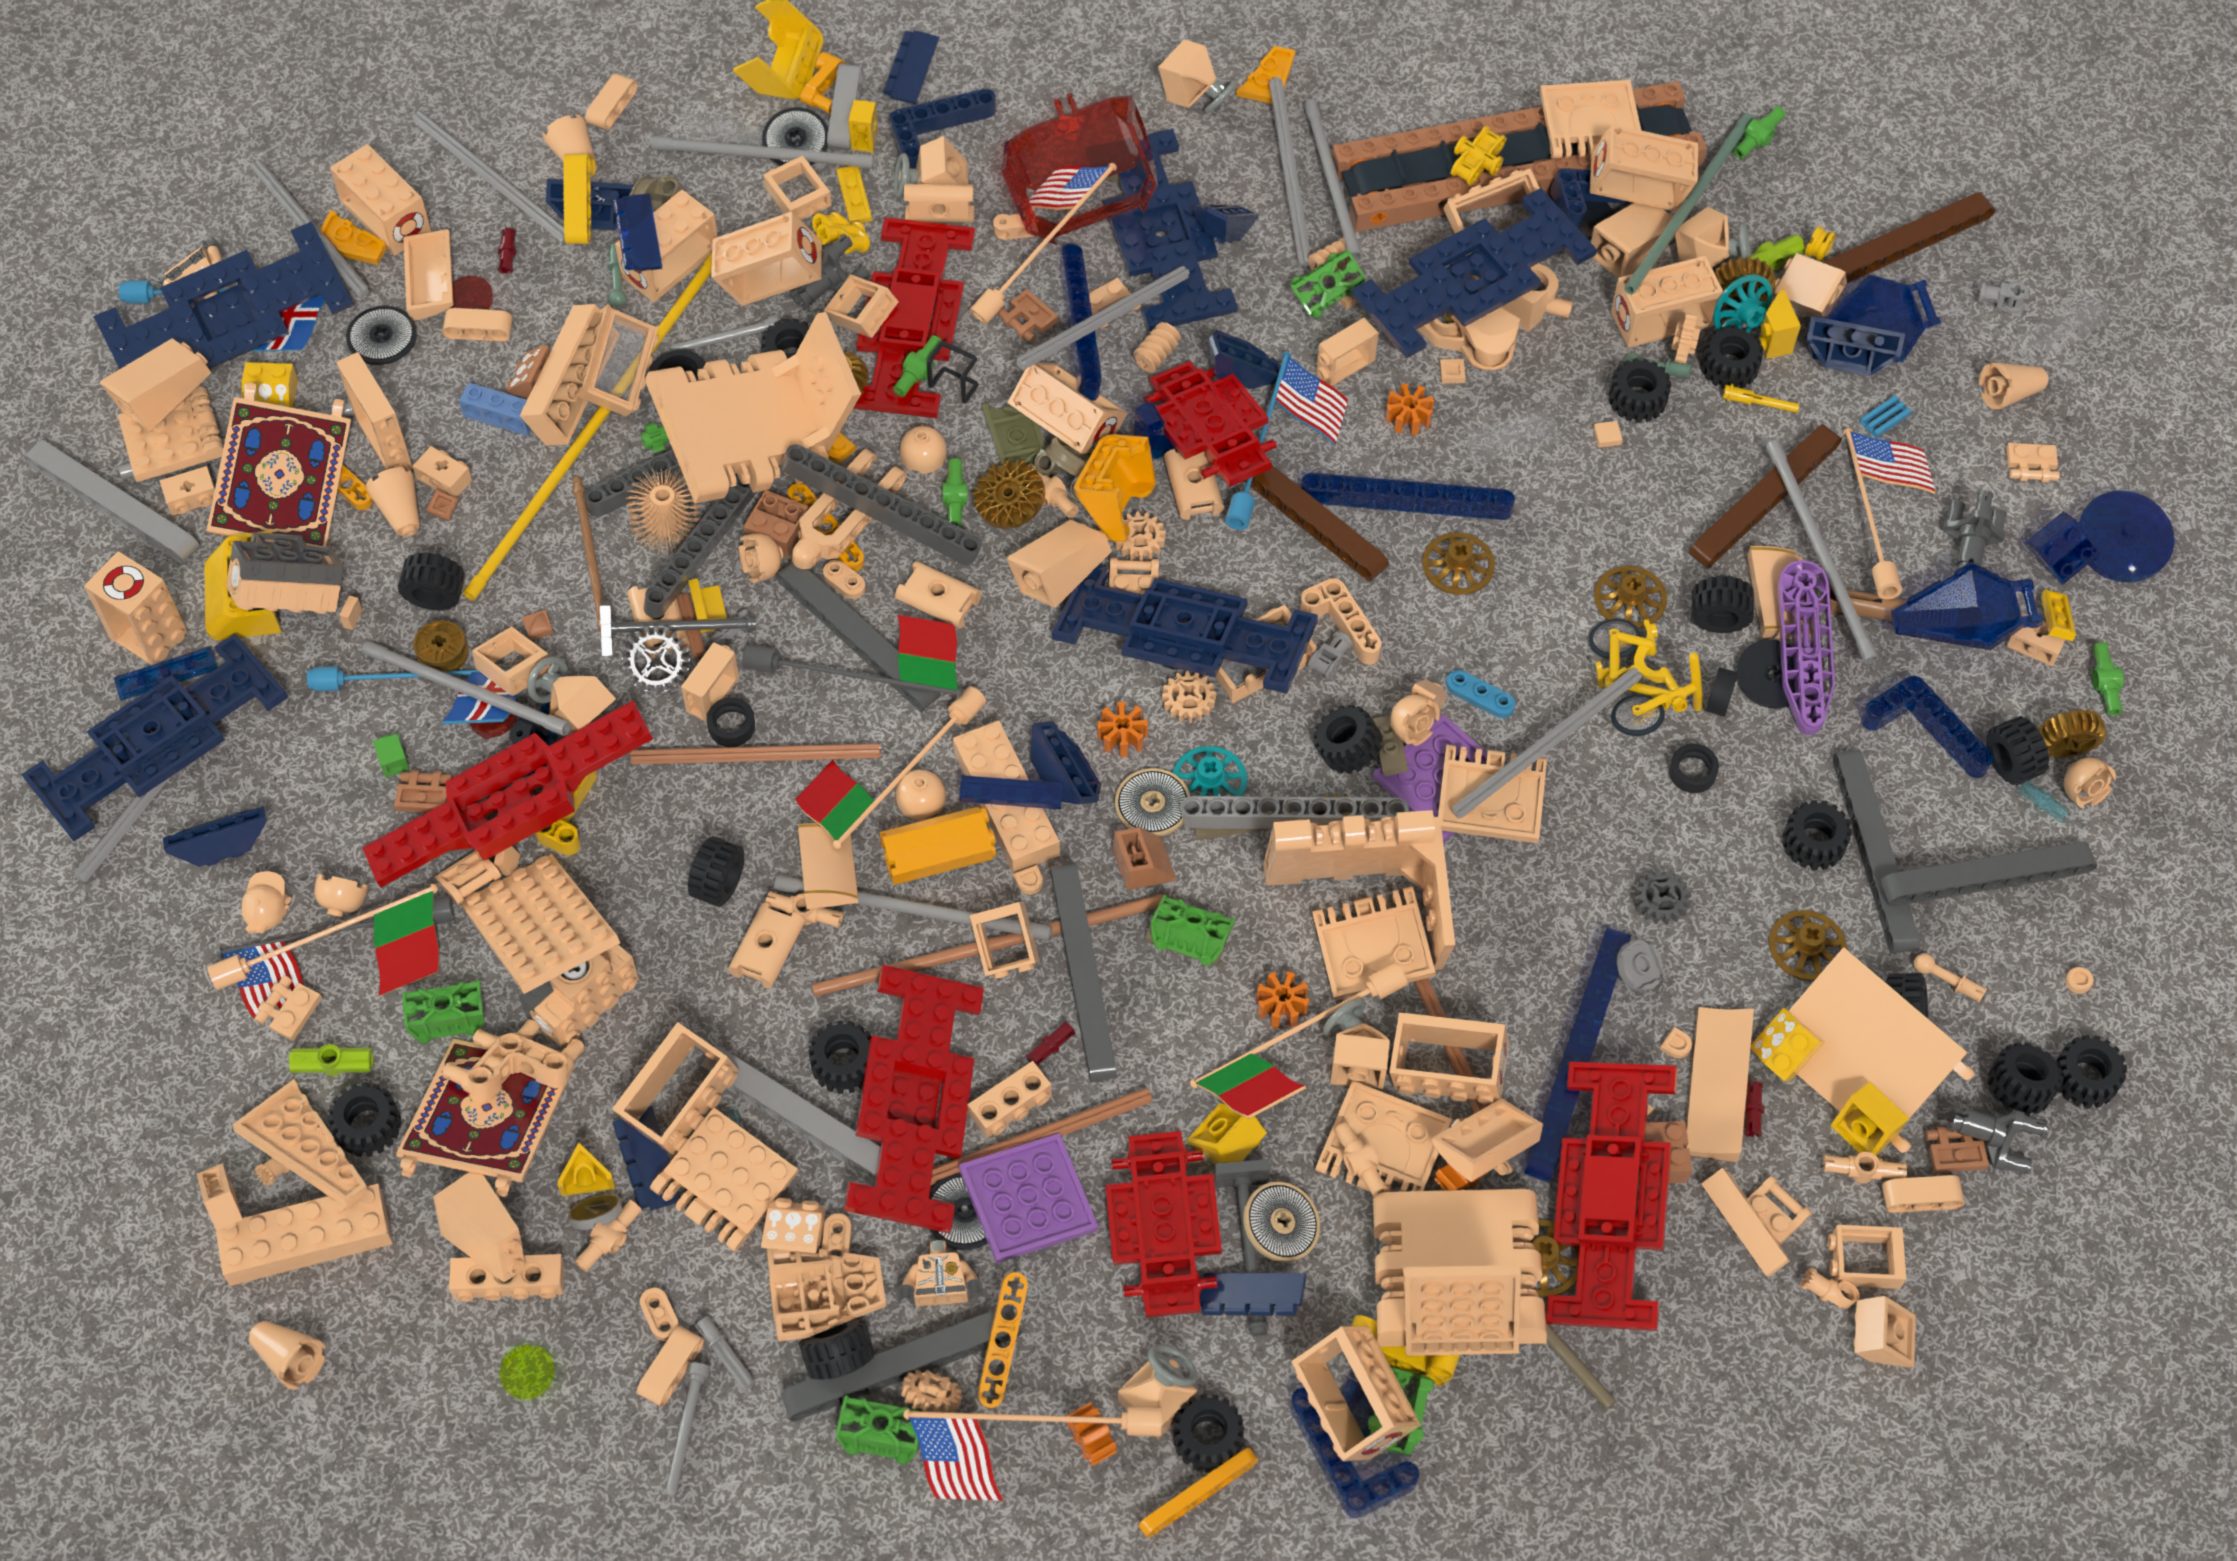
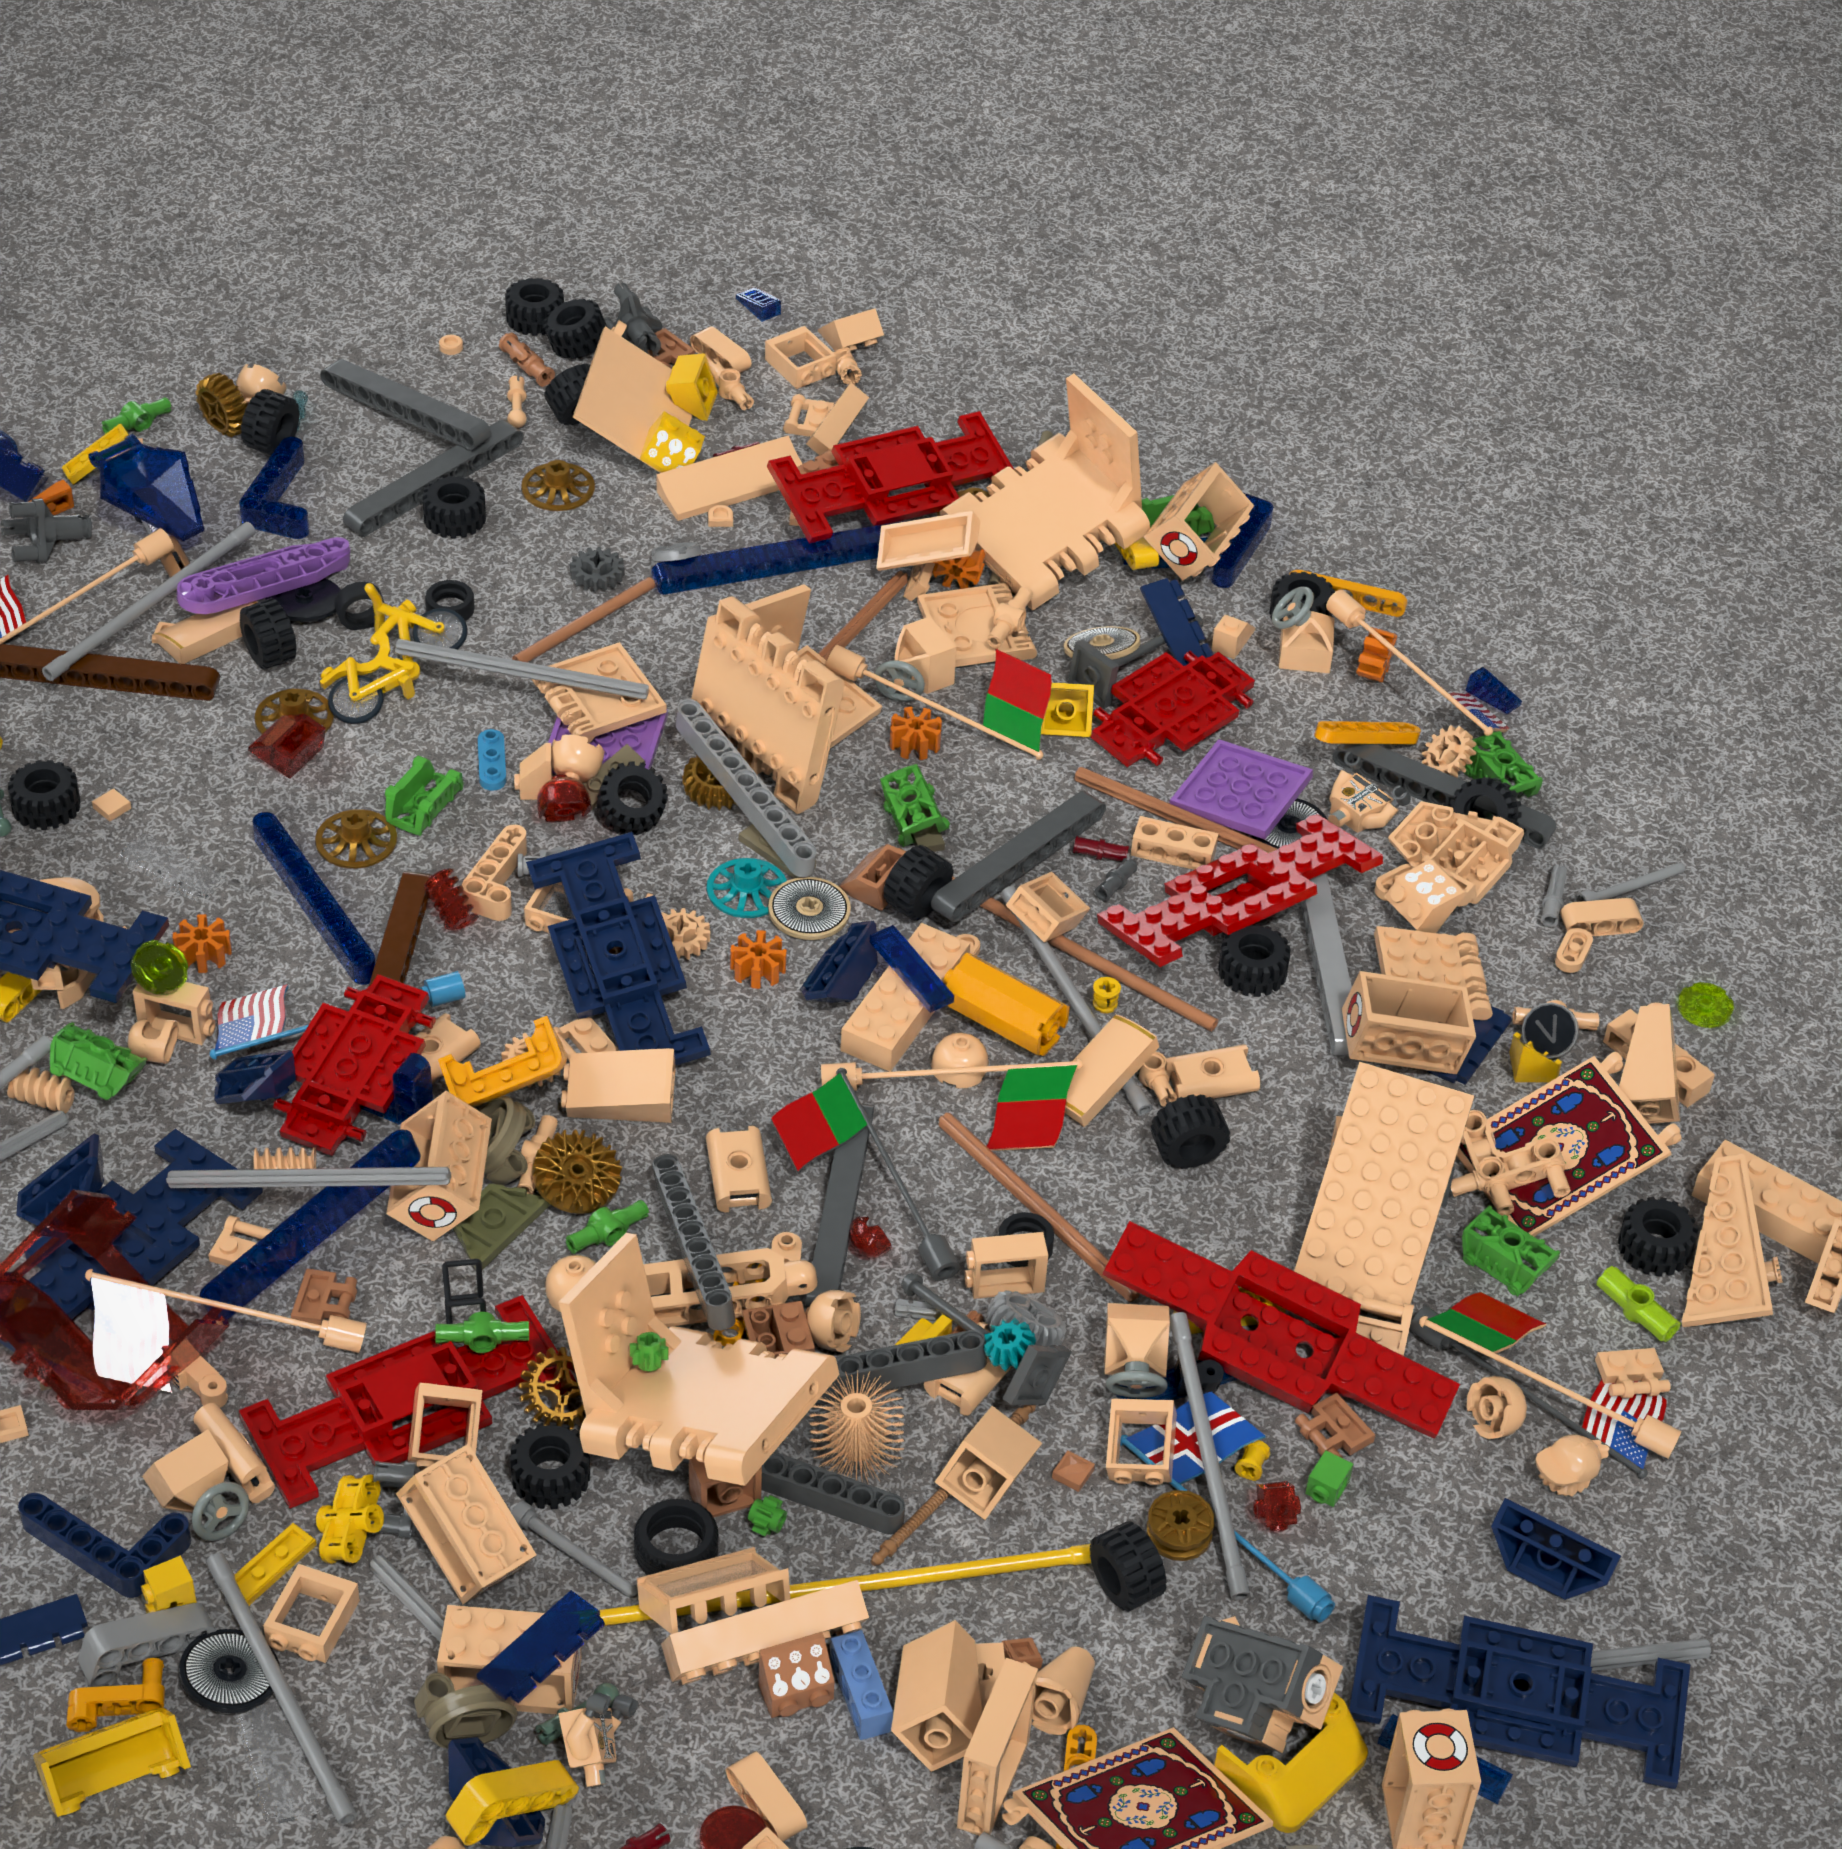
camera: 130 degrees left, 15 degrees down
light nougat hose [1389,1013,1509,1104] -> none
none -> orange slope [29,480,74,515]
none -> light nougat helmet [128,1019,179,1064]
none -> clear neon green tile [131,940,188,995]
none -> clear red slope [248,714,326,779]
none -> bright green piece [385,755,464,836]
none -> clear red piece [424,868,479,930]
none -> nougat piece [499,332,555,387]
none -> nougat piece [512,577,655,662]
none -> clear red cylinder [537,774,592,823]
none -> light nougat torso [558,1693,638,1787]
none -> bright green gear [630,1332,669,1371]
none -> clear blue slope [736,287,781,322]
none -> clear red hair [849,1216,893,1259]
none -> black tyre [883,845,954,921]
none -> light nougat slope [891,1620,982,1772]
none -> light nougat slope [935,1406,1042,1520]
none -> teal gear [984,1317,1036,1372]
none -> yellow bush [1093,977,1121,1014]
none -> dark grey pin [1095,858,1137,901]
none -> light nougat slope [1212,615,1255,659]
none -> yellow bush [1235,1440,1271,1481]
none -> clear red brick [1253,1481,1301,1531]
none -> clear blue slope [1465,667,1522,714]

